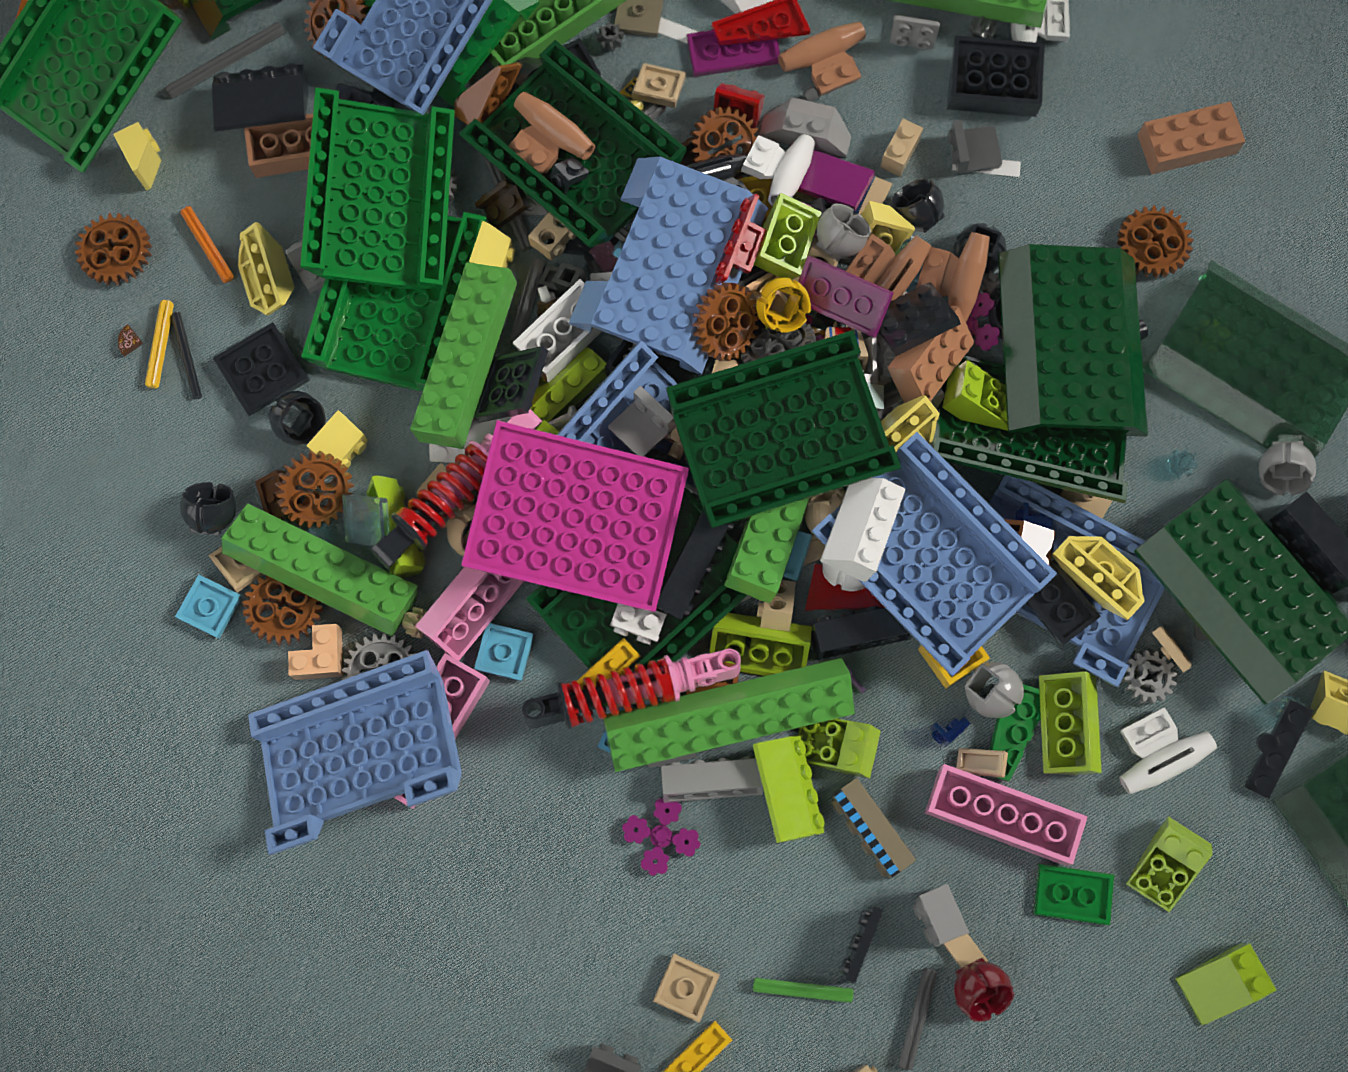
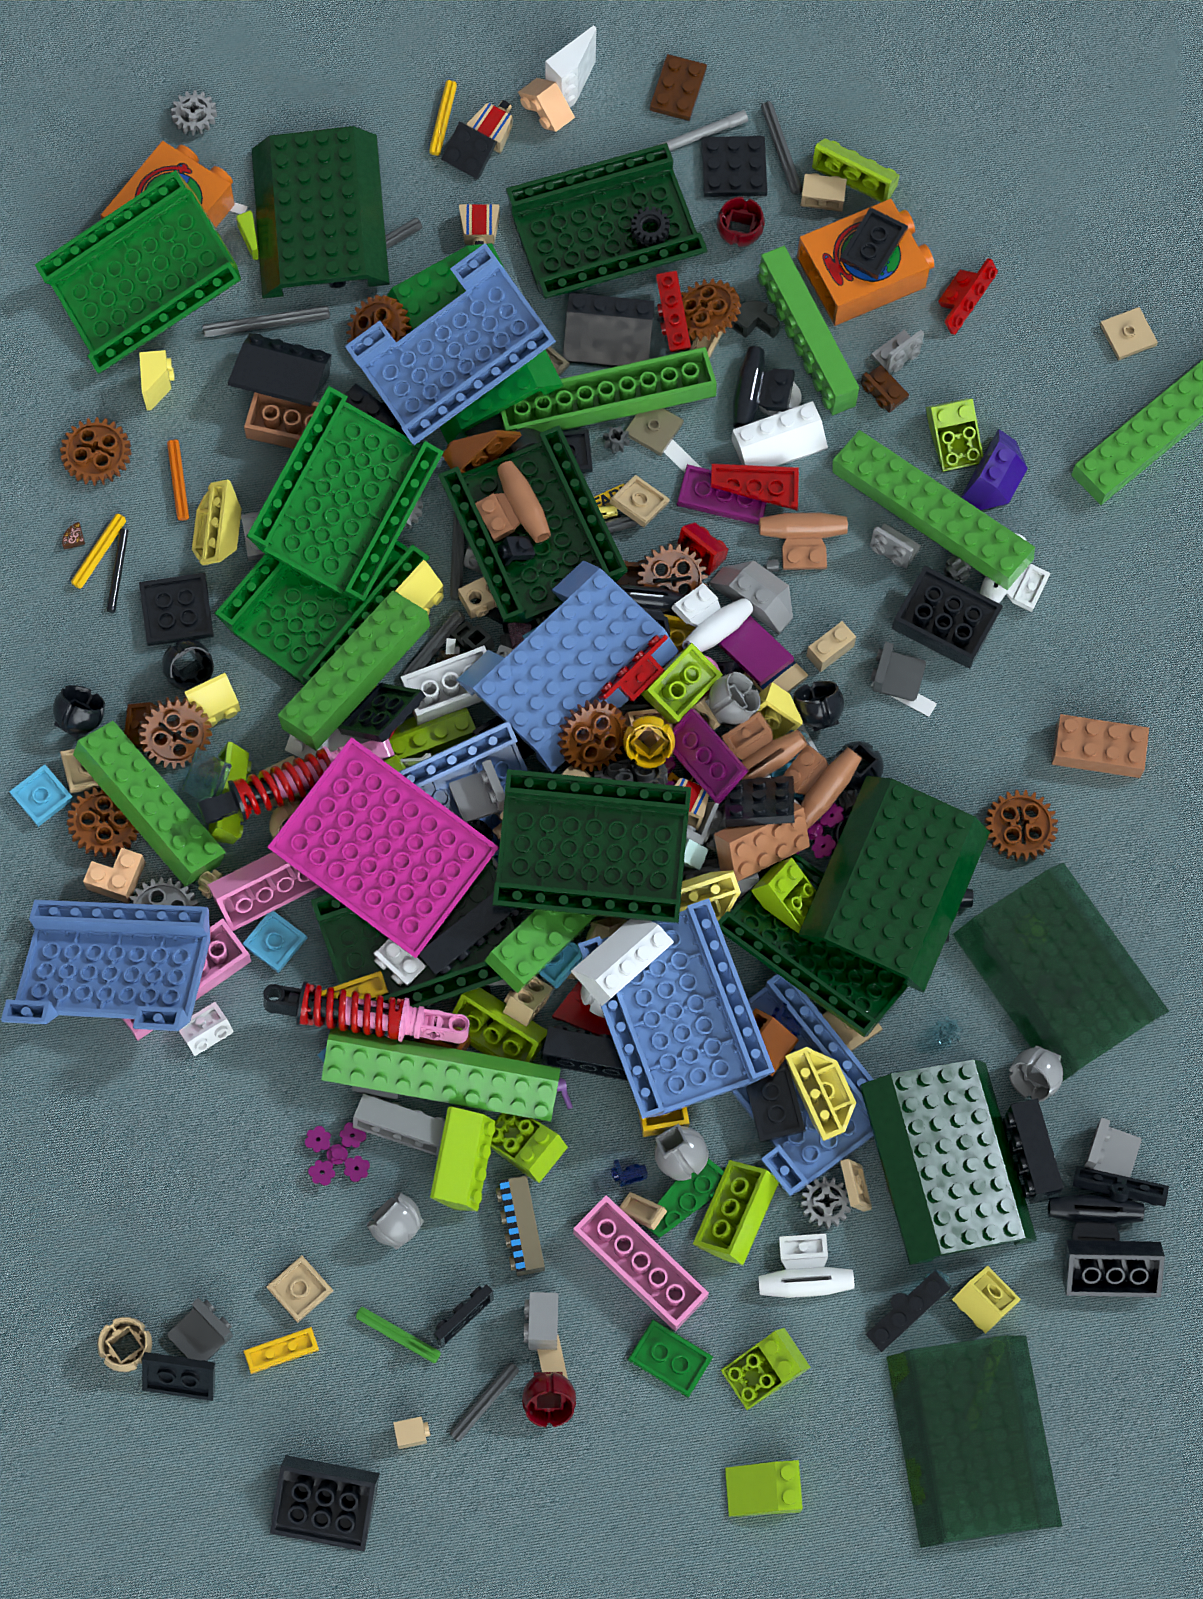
camera: 20 degrees right, 5 degrees down
dark brown bracket [475,180,529,230] -> none
none -> white bracket [179,1002,233,1056]
none -> light grey piece [367,1192,424,1250]

